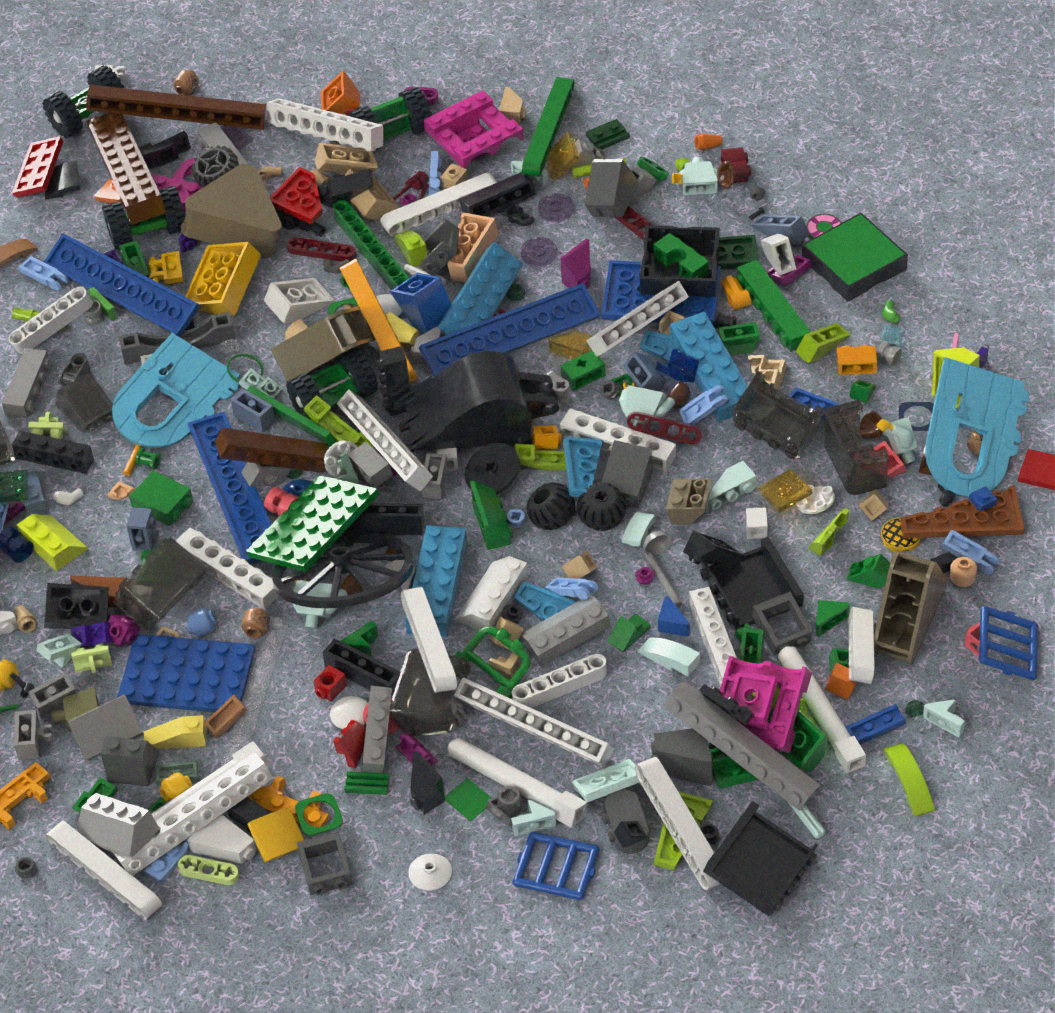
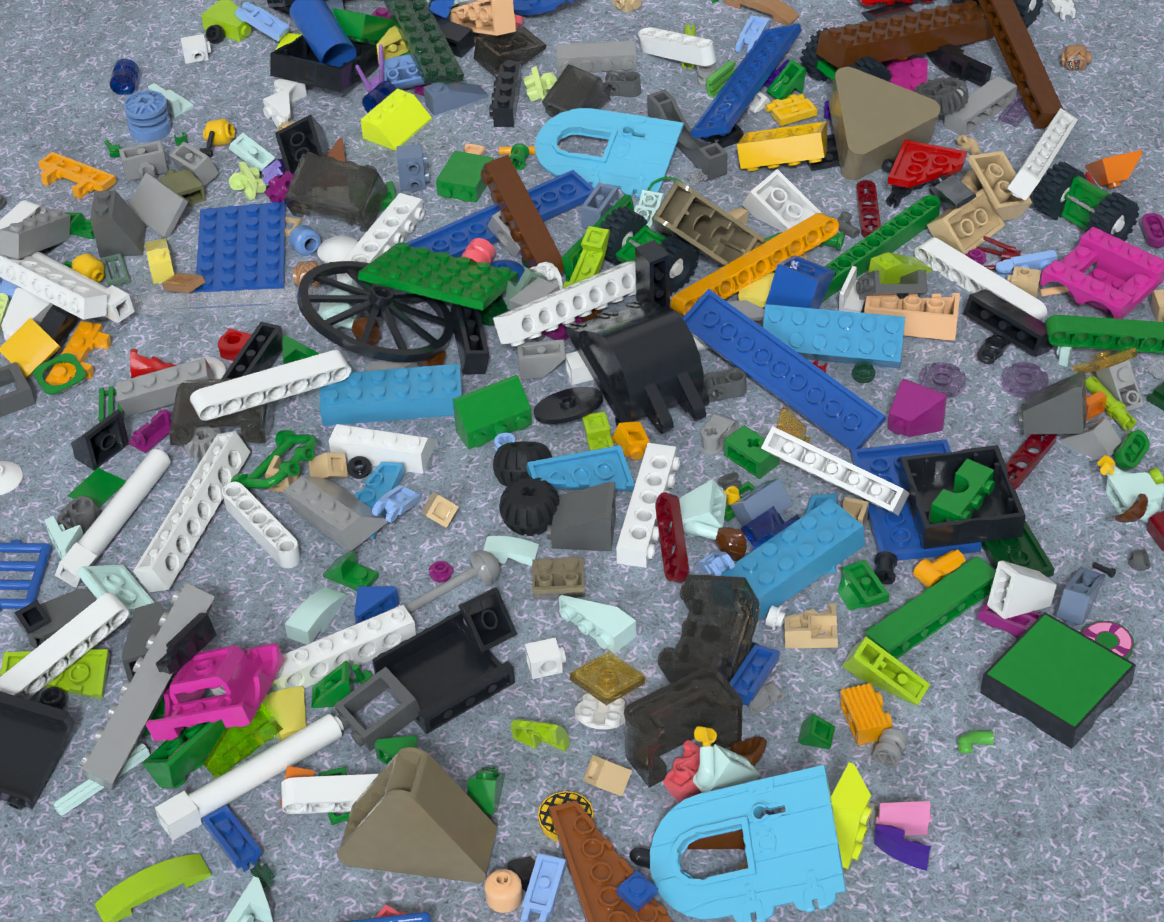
camera: 75 degrees right, 5 degrees down
white arm [53,488,84,505] -> none
clear light blue plate [880,325,901,347] -> none
none -> white dish [317,236,358,263]

